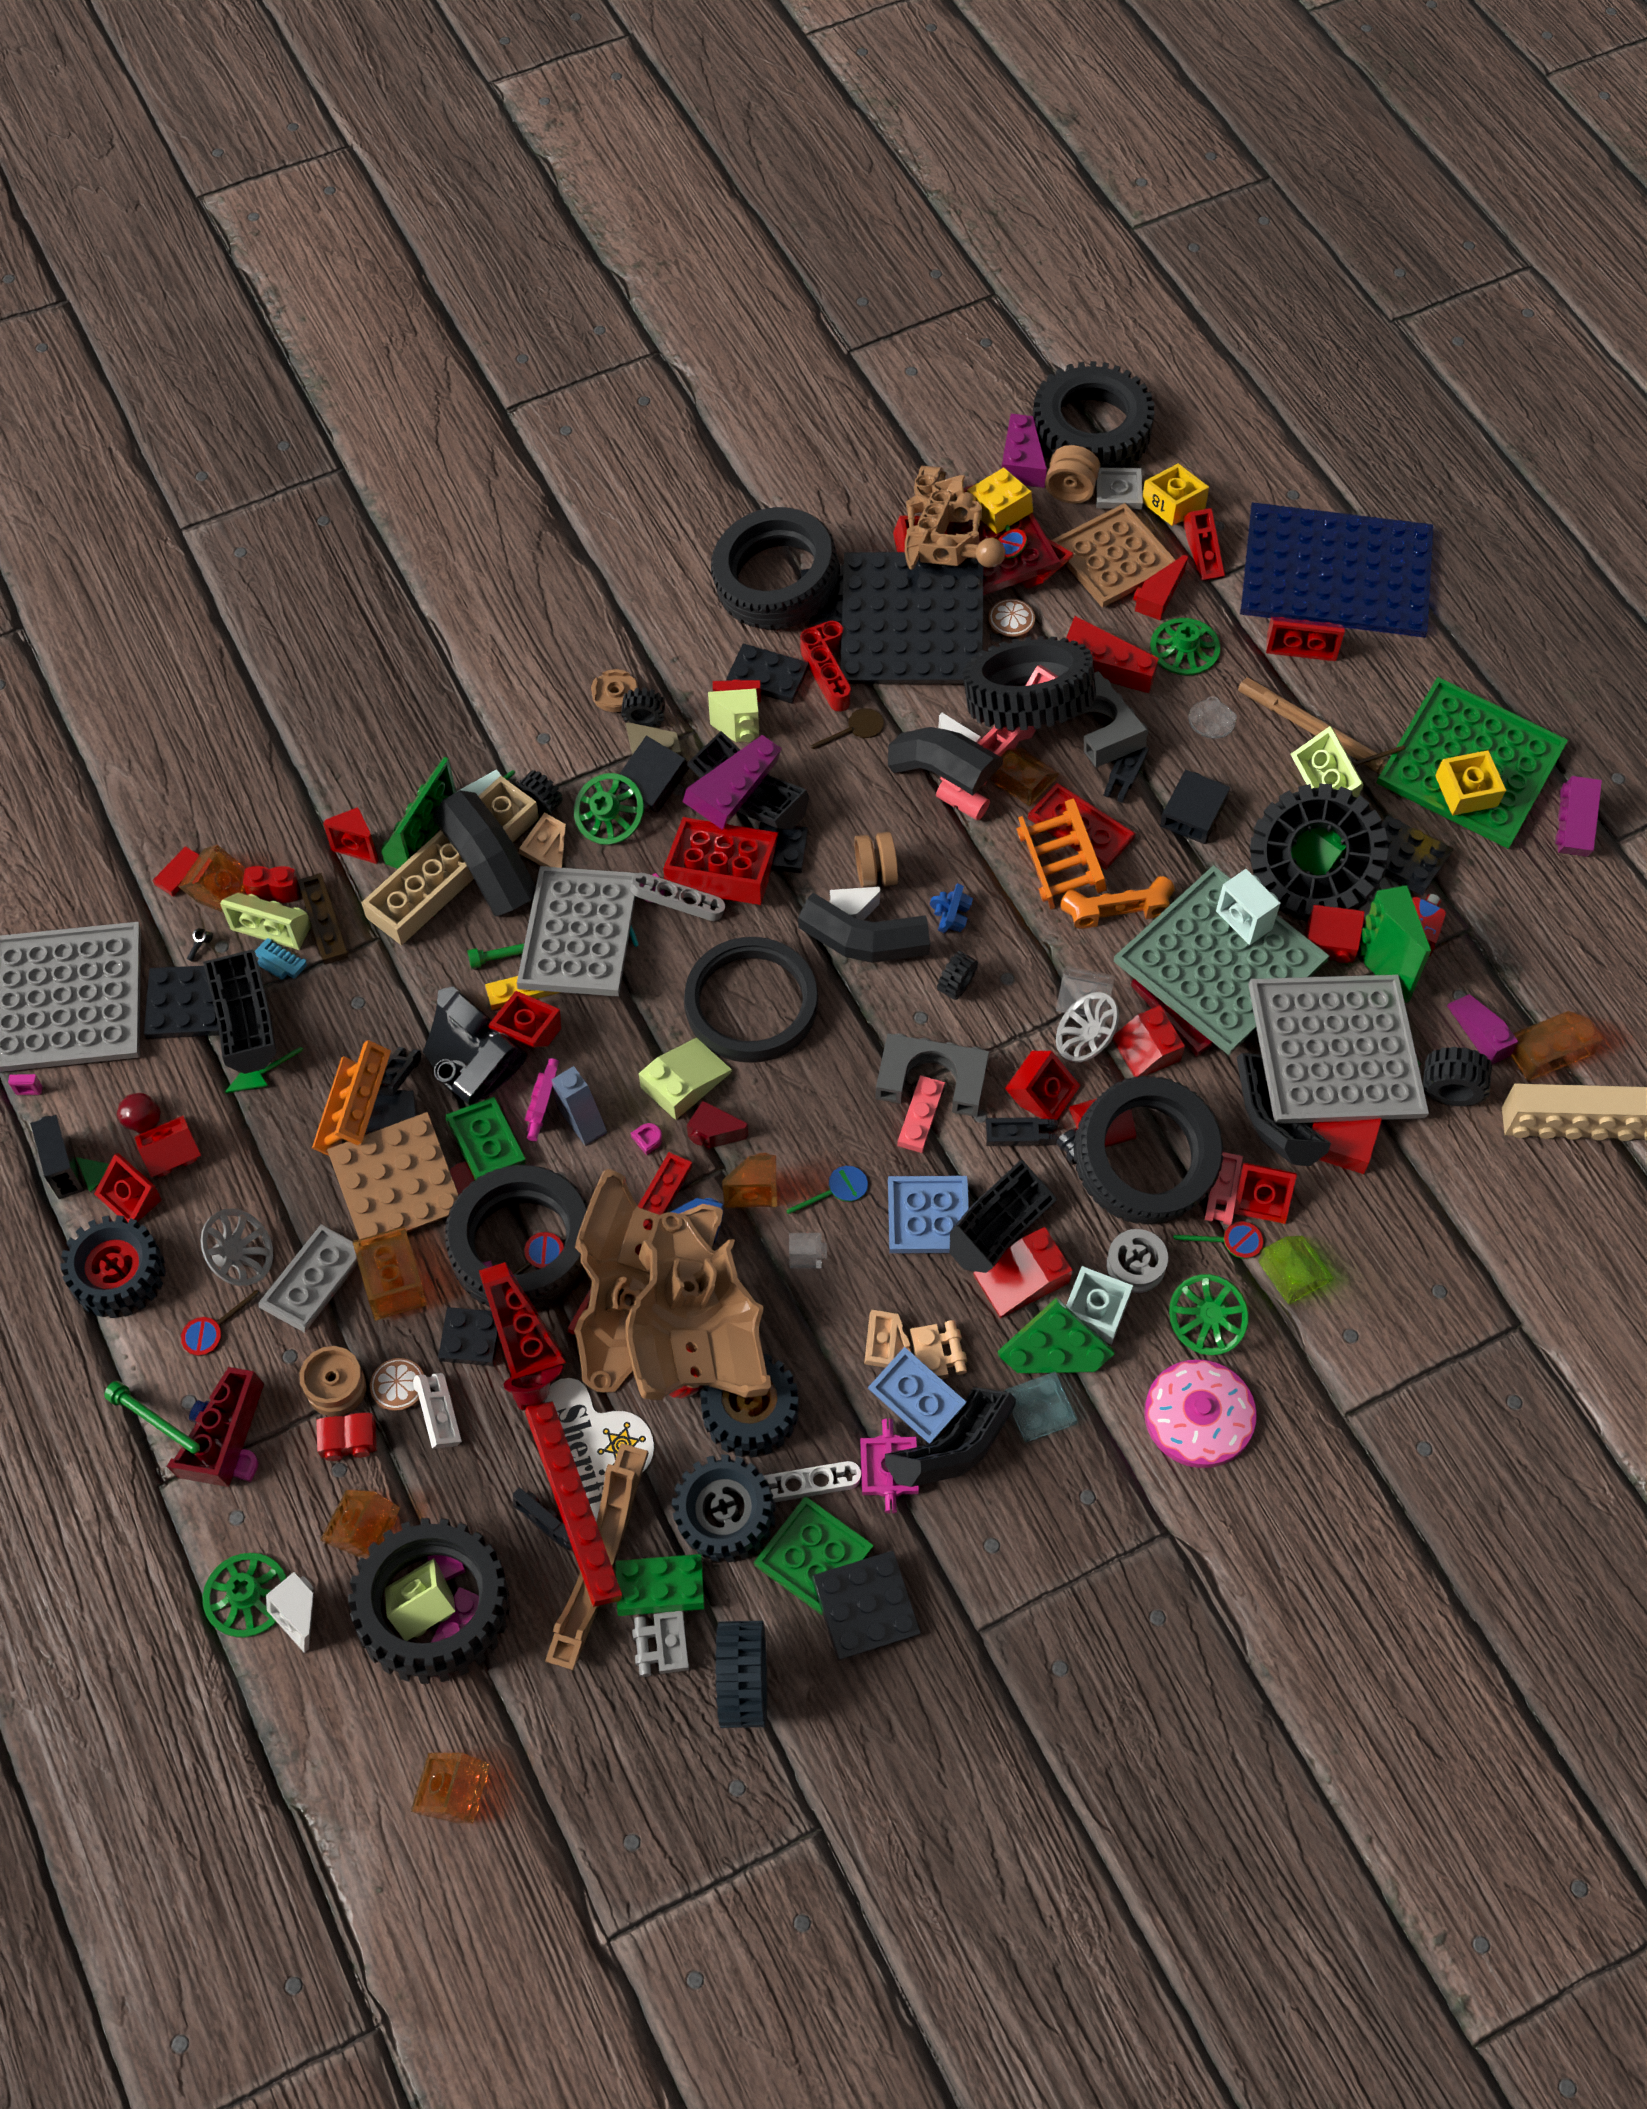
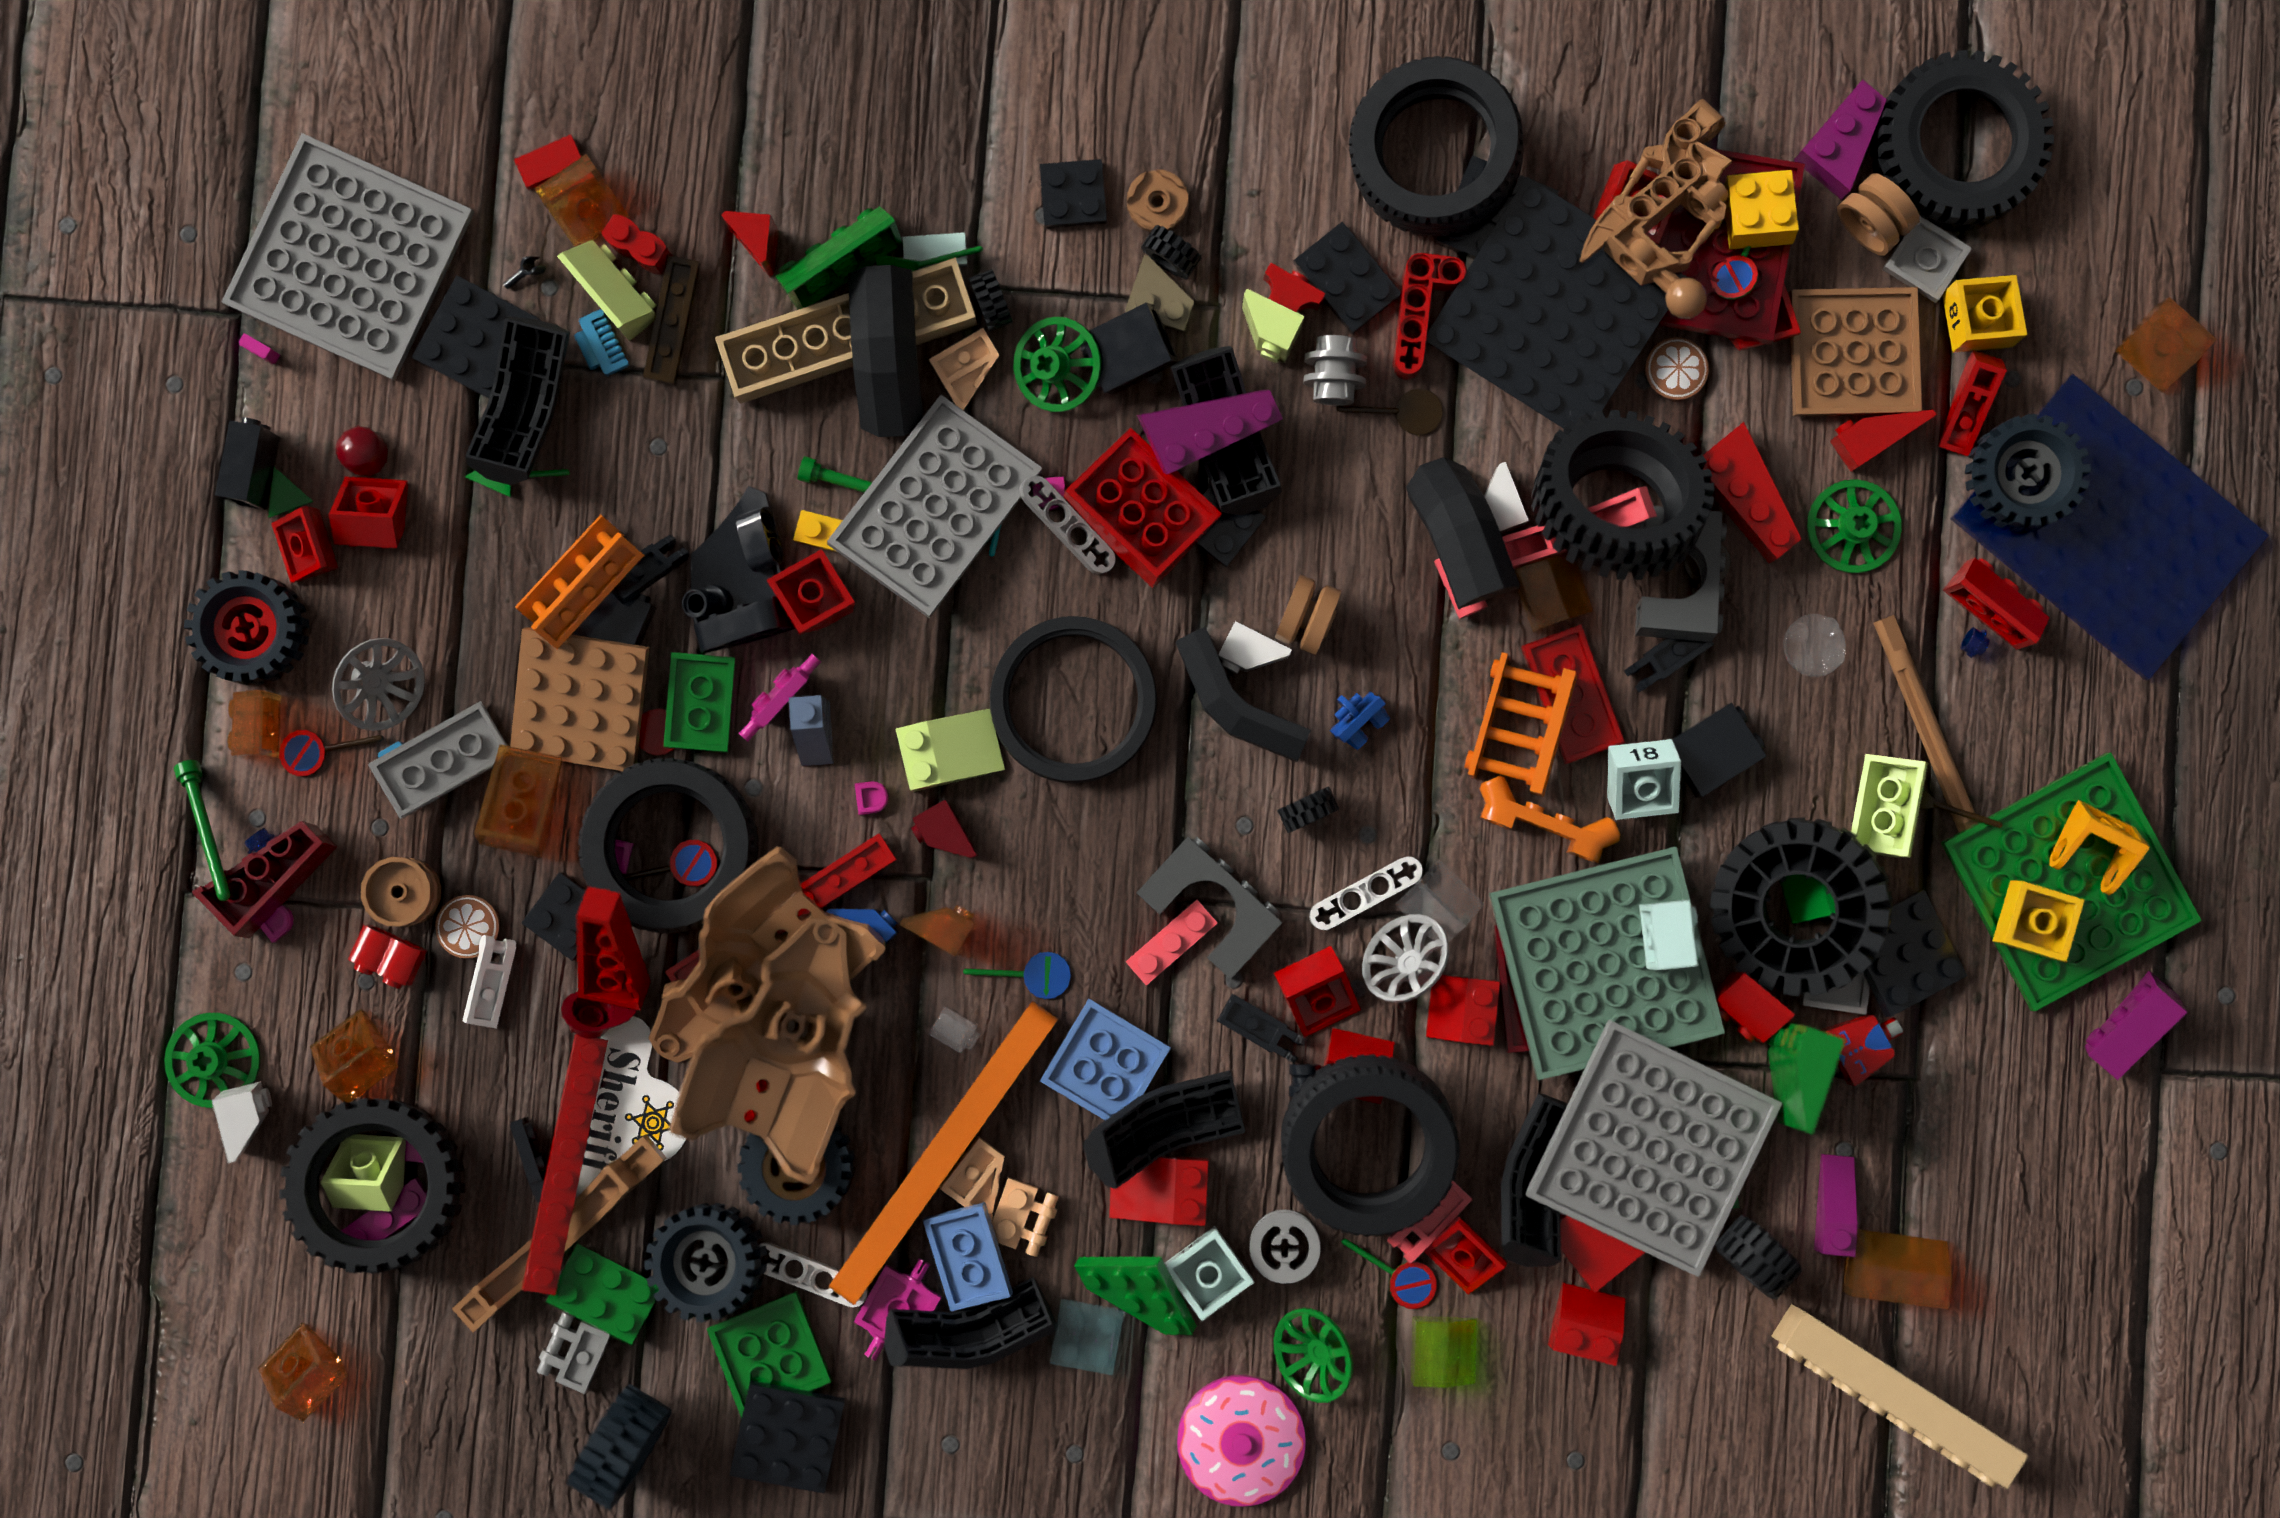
camera: 35 degrees right, 25 degrees up
none -> clear orange slope [227,690,281,758]
none -> orange beam [828,1001,1058,1305]
none -> black plate [1039,159,1107,229]
none -> light grey piece [1303,335,1367,406]
none -> white beam [1309,857,1423,930]
none -> red slope [1548,1282,1625,1366]
none -> light aqua brick [1607,739,1681,820]
none -> clear blue plate [1960,627,1990,658]
none -> black wheel [1965,414,2091,532]
none -> light orange hose [2049,800,2149,895]
none -> clear orange slope [2115,297,2217,393]

